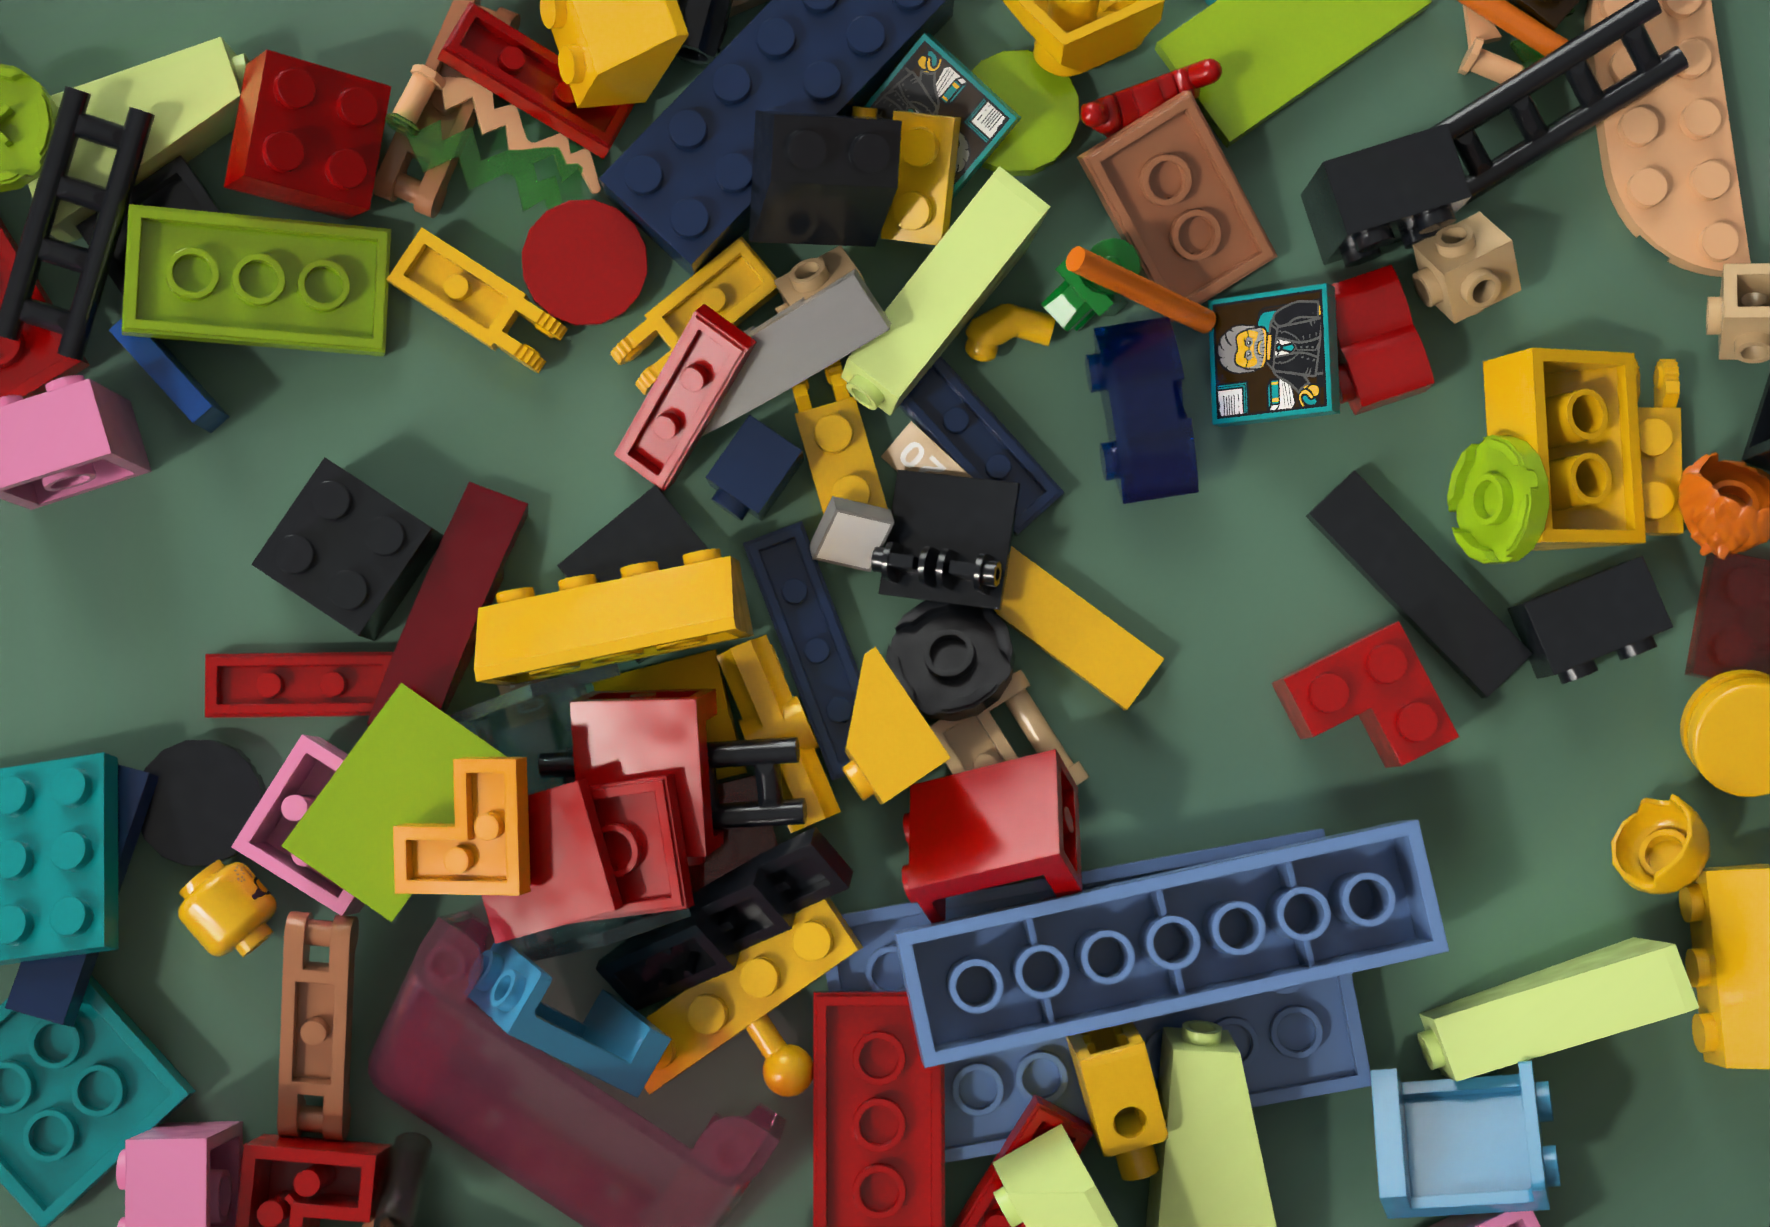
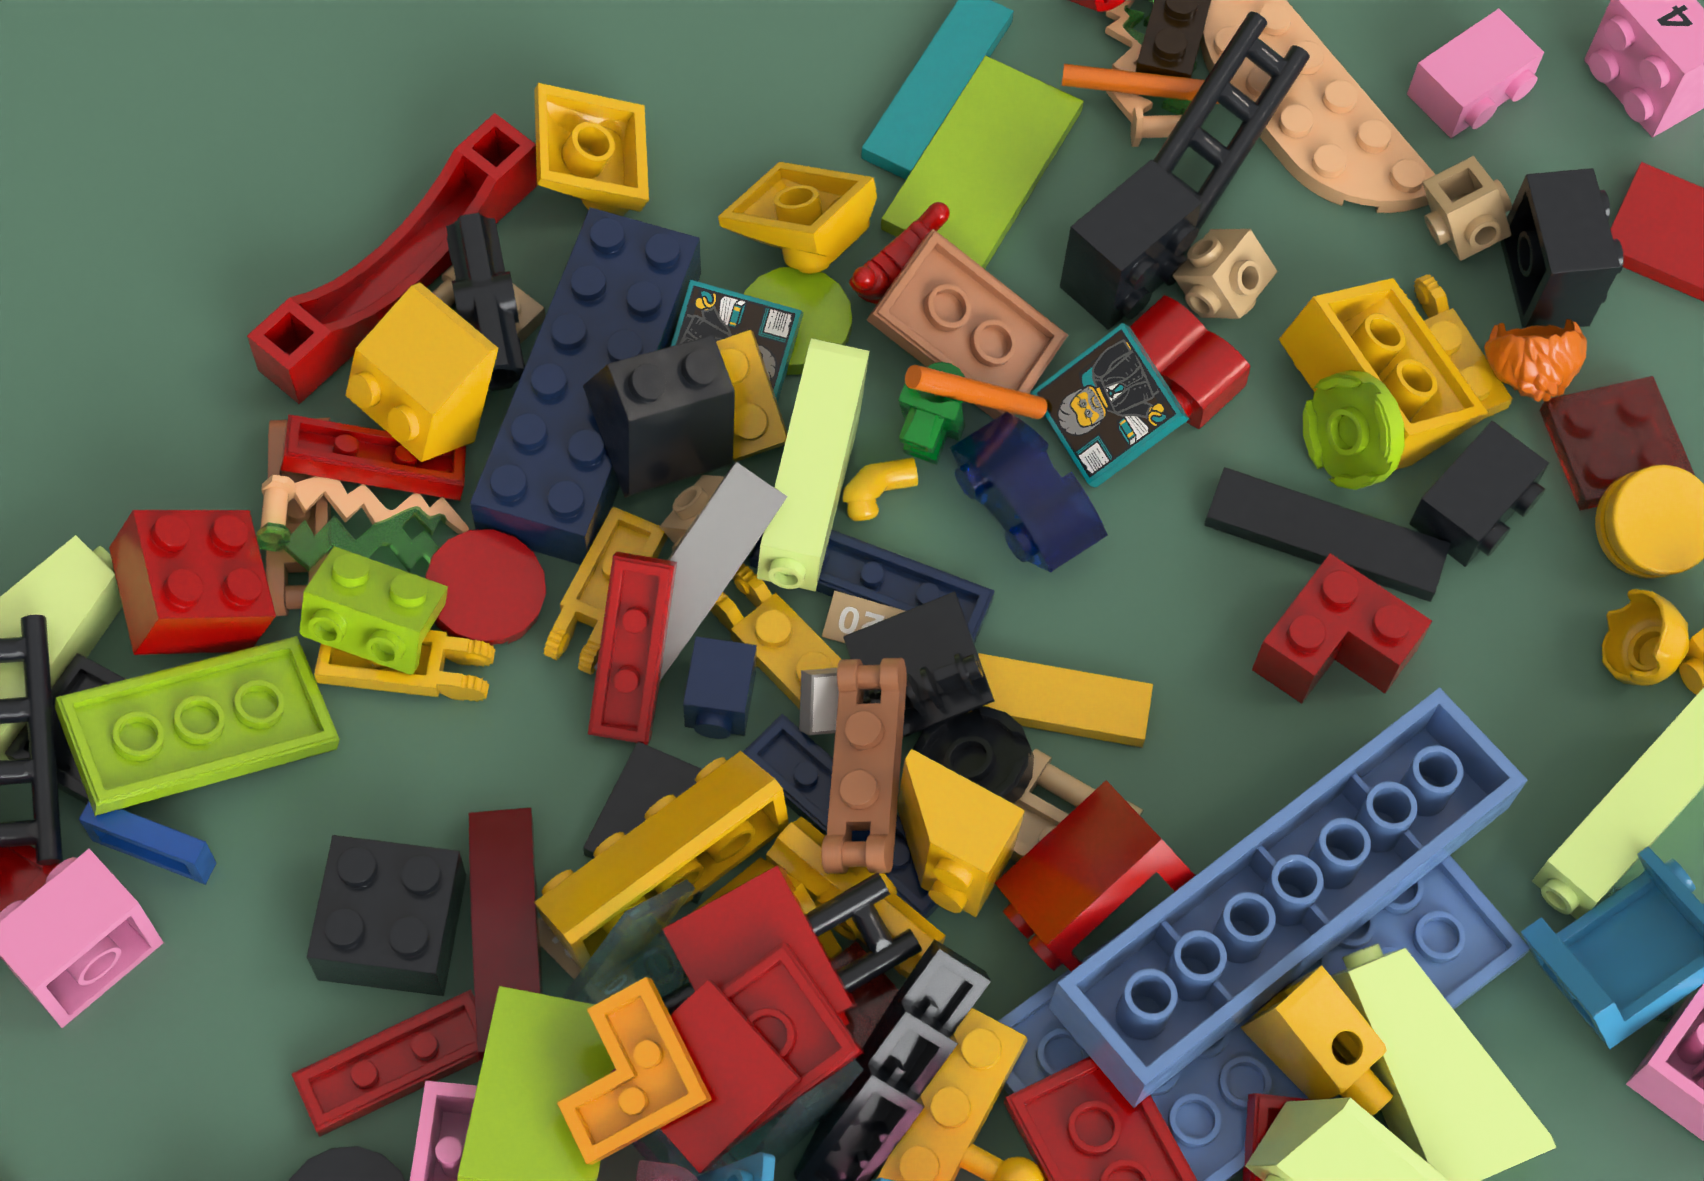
camera: 30 degrees left, 20 degrees down
none -> lime bracket [299,546,448,675]
none -> nougat plate [822,658,907,874]

